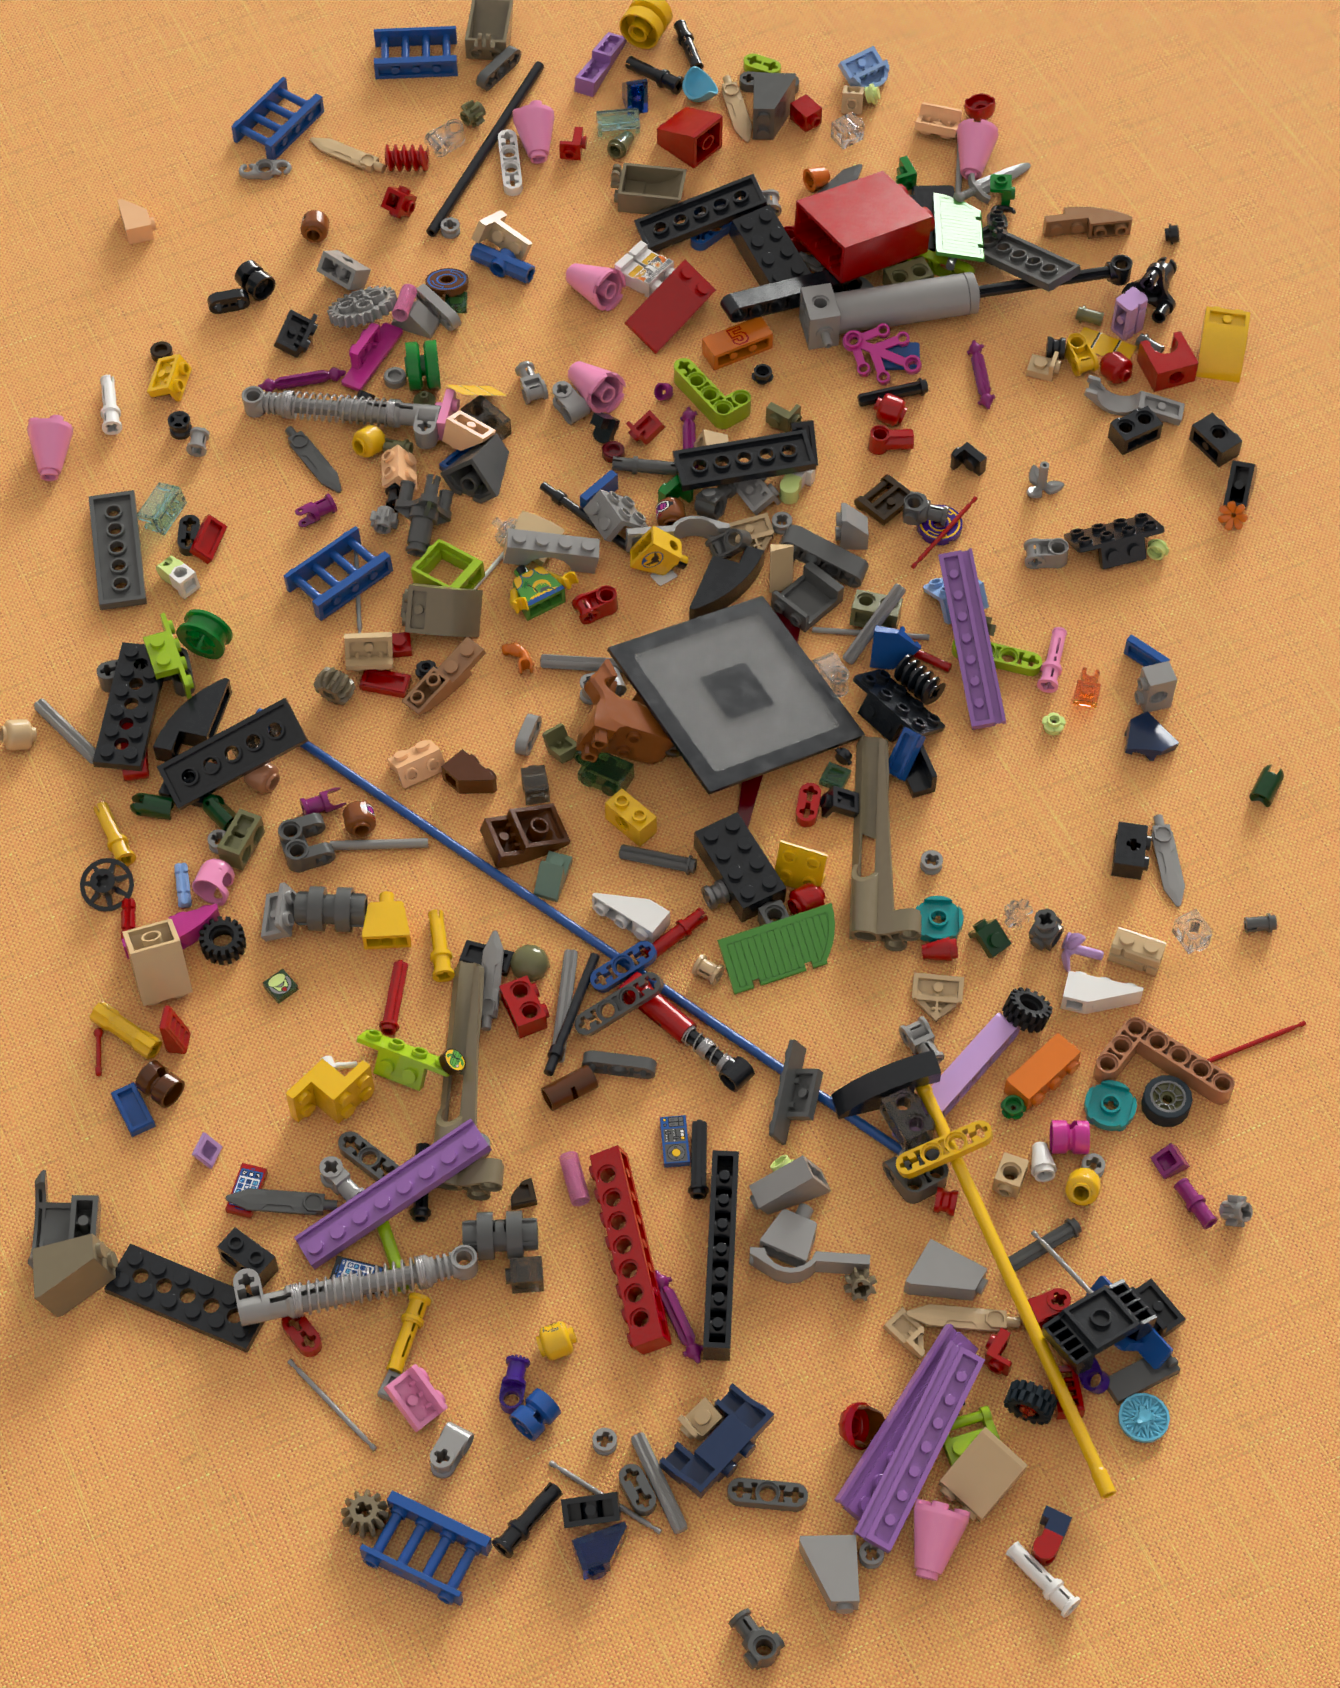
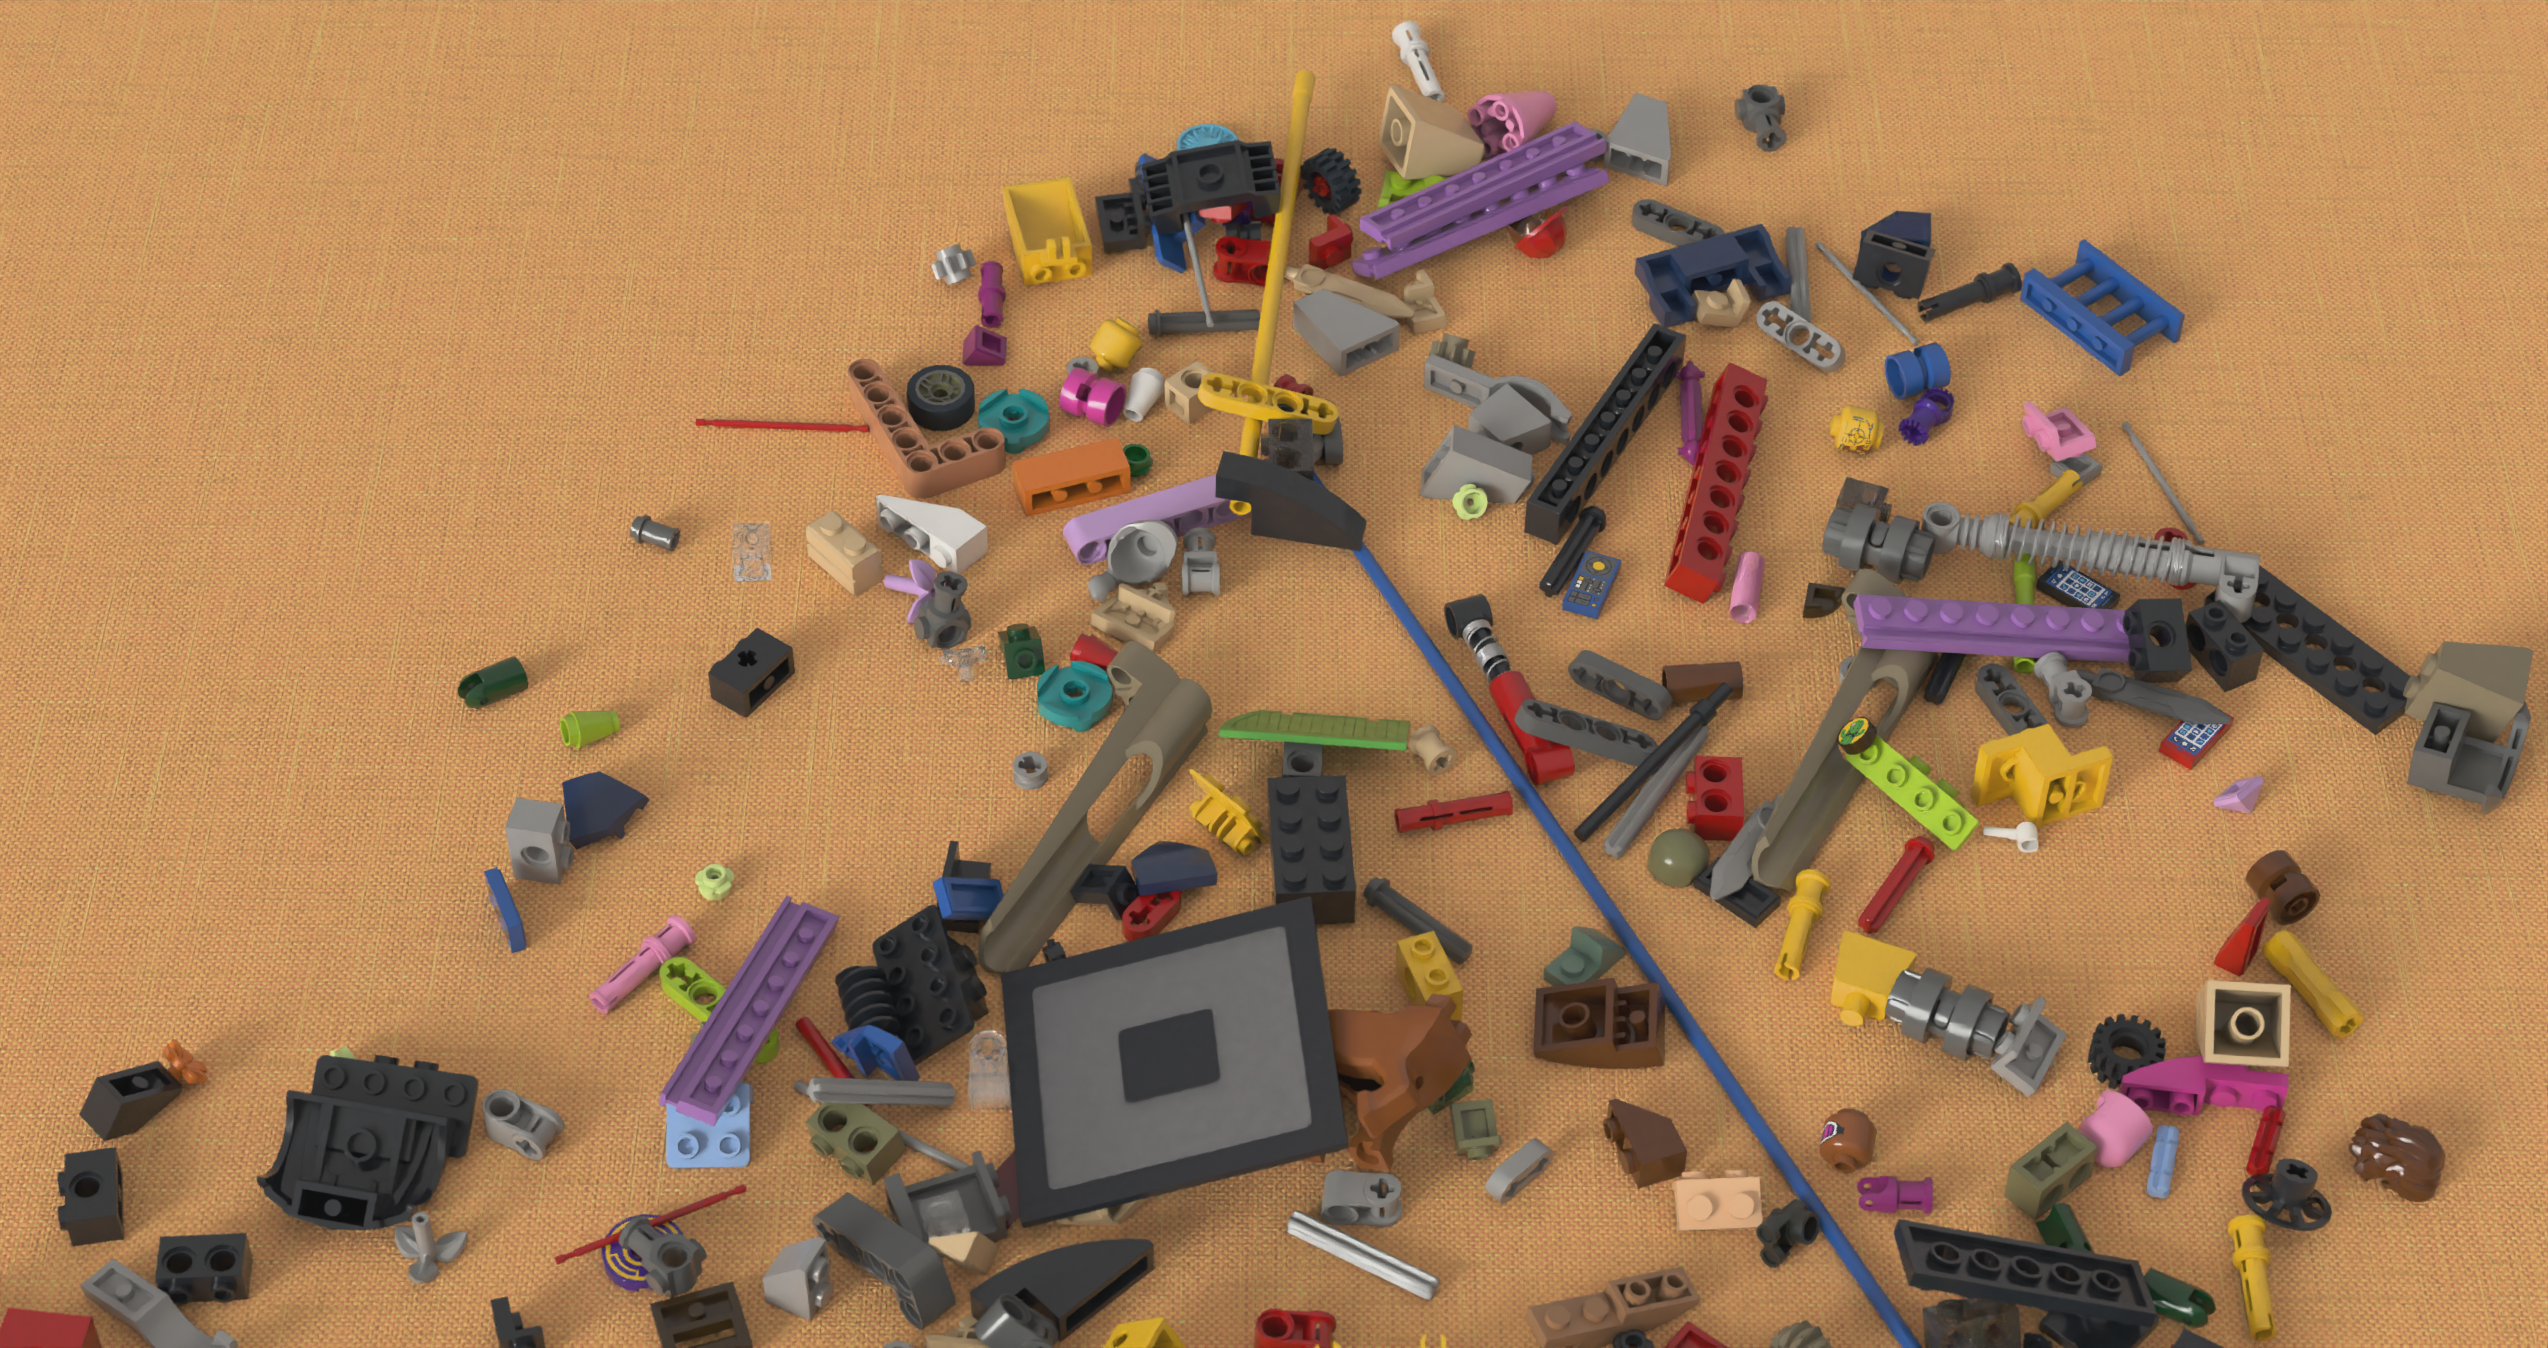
camera: 155 degrees left, 10 degrees down
red hinge [94,1028,104,1076] -> none
blue tile [111,1082,156,1137] -> none
light grey bush [207,829,226,854] -> none
tile [263,969,299,1004] -> none
dark grey piece [278,813,336,873] -> none
light grey bar [330,838,428,851] -> none
dark tan gear [341,1489,389,1539] -> none
light grey piece [430,1422,474,1479] -> none
orange piece [502,641,534,674] -> none
clear smoke brick [521,765,550,805] -> none
blue beam [590,941,657,993] -> none
white slope [592,893,670,943] -> none
light grey bush [592,1428,617,1456] -> none
dark grey beam [619,1464,656,1516] -> none
flat silver wheel [701,879,730,910] -> none
dark grey bracket [769,1039,823,1145] -> none
red head [787,882,826,915] -> none
clear green tile [819,762,851,789] -> none
black tyre [1002,987,1052,1033] -> none
leg [1031,1505,1072,1566] -> none
clear orange plate [1073,667,1101,708] -> none
light grey piece [1151,814,1185,907] -> none
none -> black piece [256,1090,456,1230]
none -> lime cone [560,710,620,749]
none -> clear bracket [918,1190,970,1242]
none -> yellow piece [1002,176,1092,286]
none -> light grey piece [1088,520,1178,603]
none -> dark blue slope [1131,841,1218,896]
none -> light grey beam [1756,301,1846,372]
none -> pearl dark grey plate [1756,1199,1819,1268]
none -> black brick [2123,598,2192,683]
none -> reddish brown hair [2349,1113,2446,1202]

